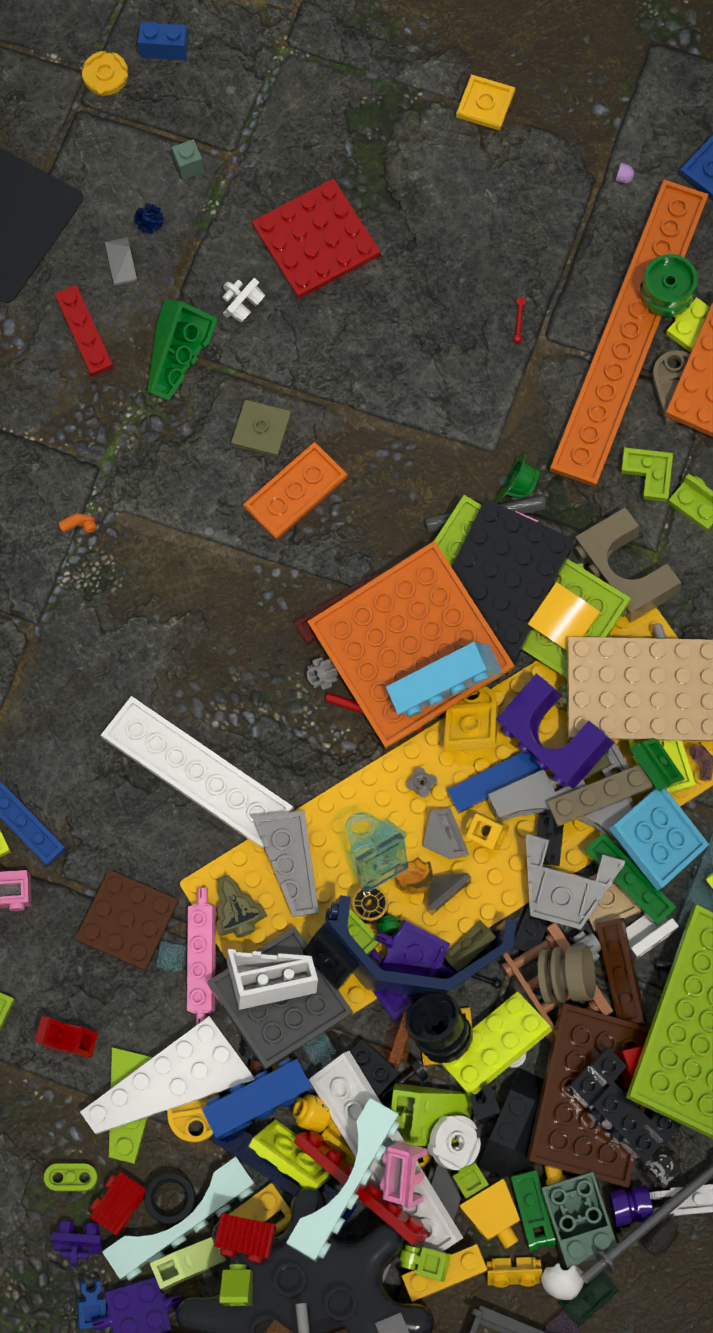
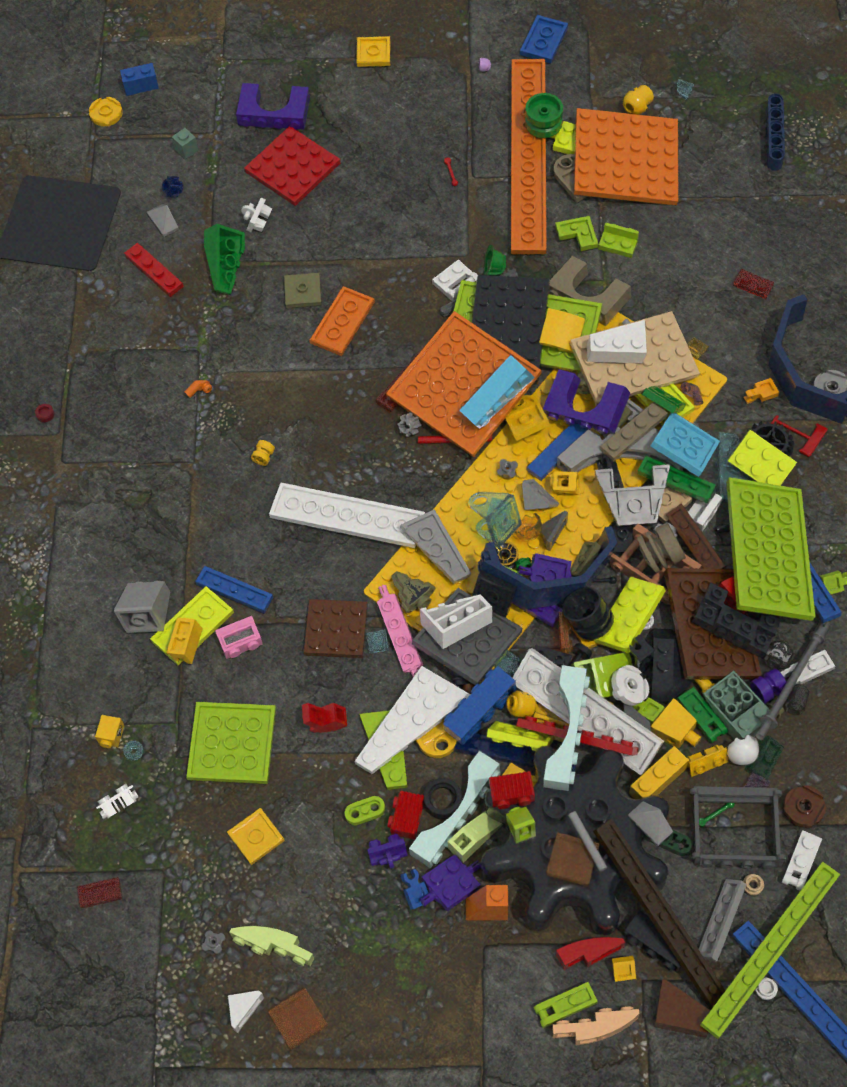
camera: 20 degrees left, 10 degrees down
bright pink window [380,1141,428,1209] -> none
lime plate [399,1244,451,1282] -> none
none -> dark purple arch [236,83,310,130]
none -> yellow wheel [251,440,275,466]
none -> white plate [432,260,478,301]
none -> white wedge [587,320,647,363]

